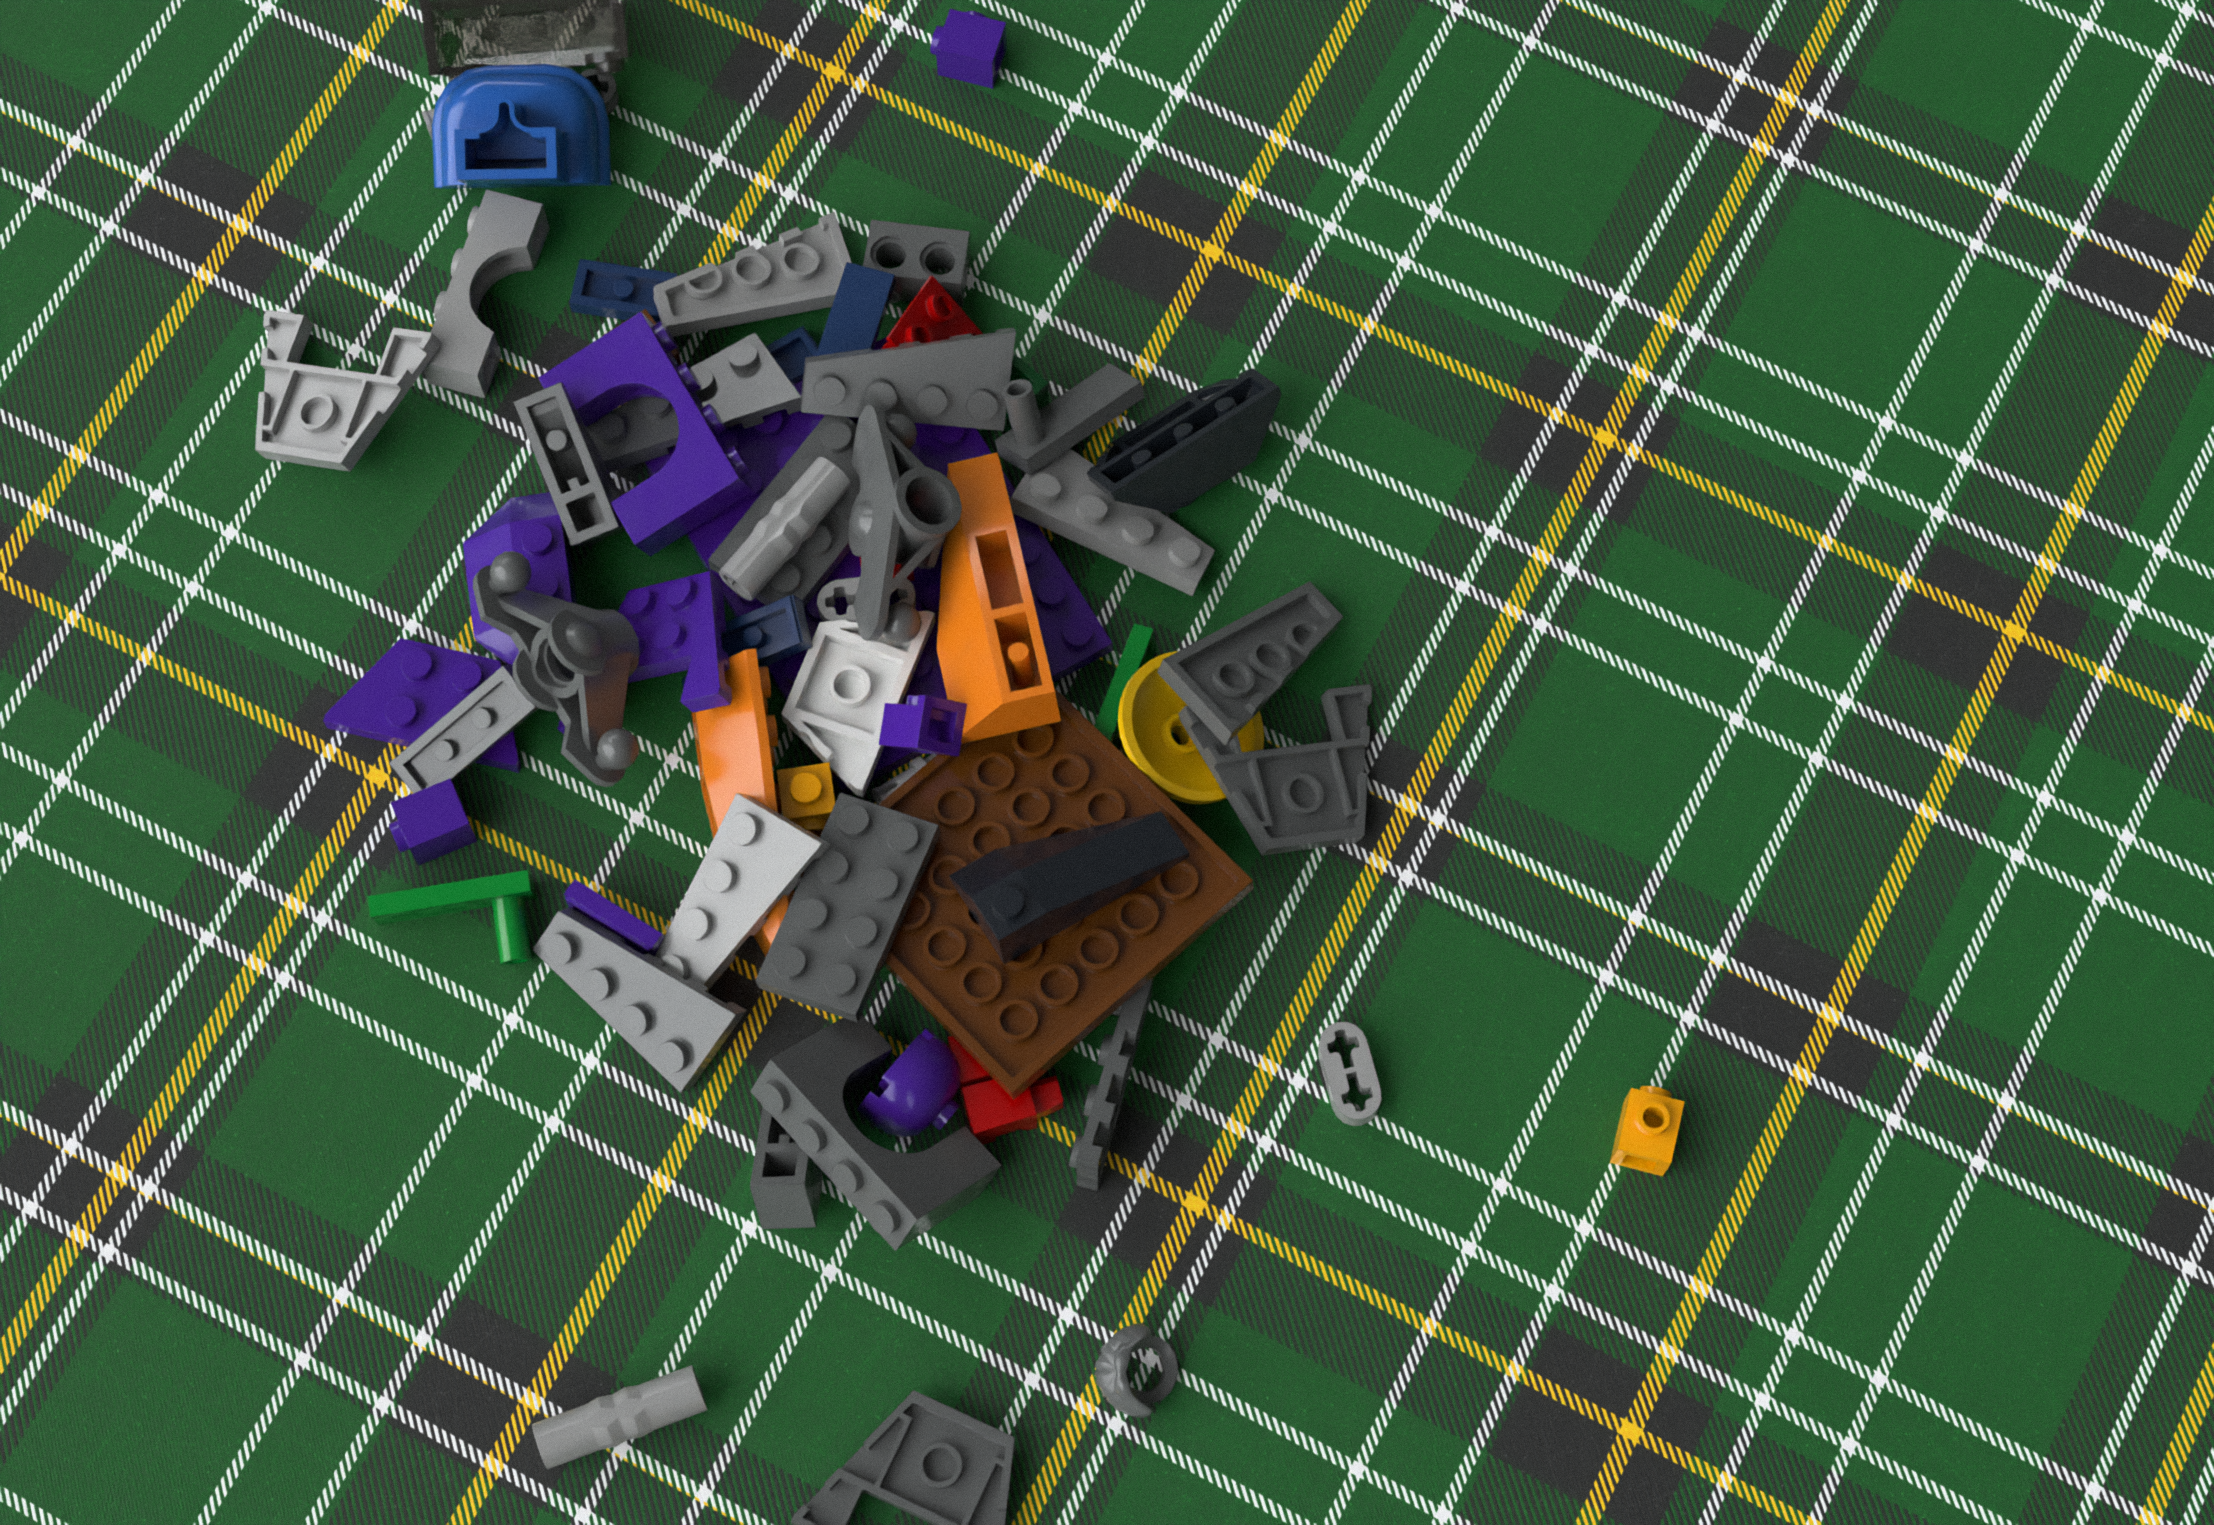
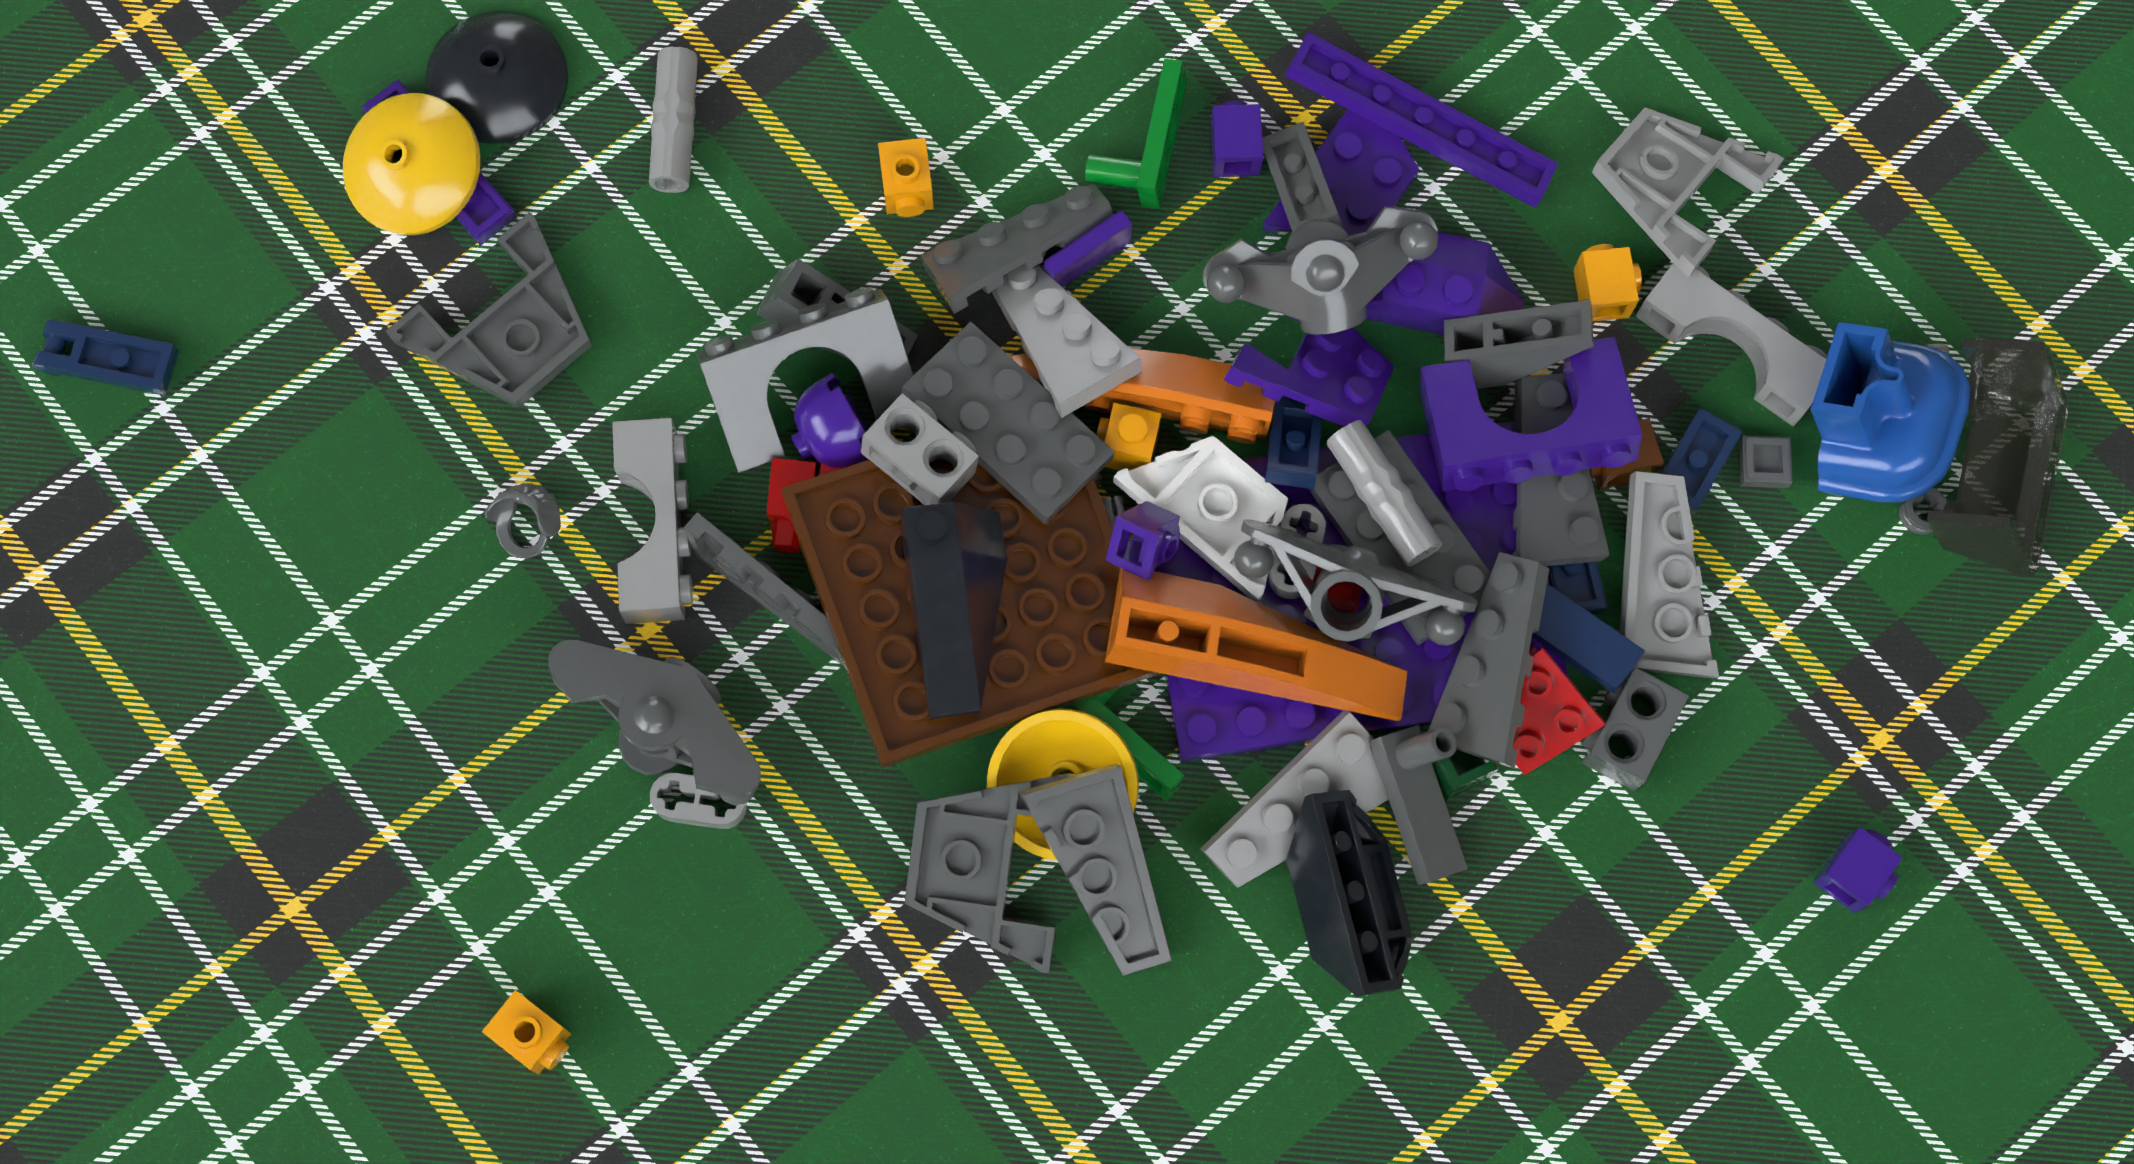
camera: 110 degrees right, 5 degrees up
none -> dark grey piece [548,640,761,805]
none -> light grey arch [612,418,693,624]
none -> light grey brick [861,393,979,505]
none -> light orange brick [878,138,934,217]
none -> dark purple plate [1285,32,1559,208]
none -> light orange brick [1573,244,1642,321]
none -> dark grey tile [1738,435,1793,488]

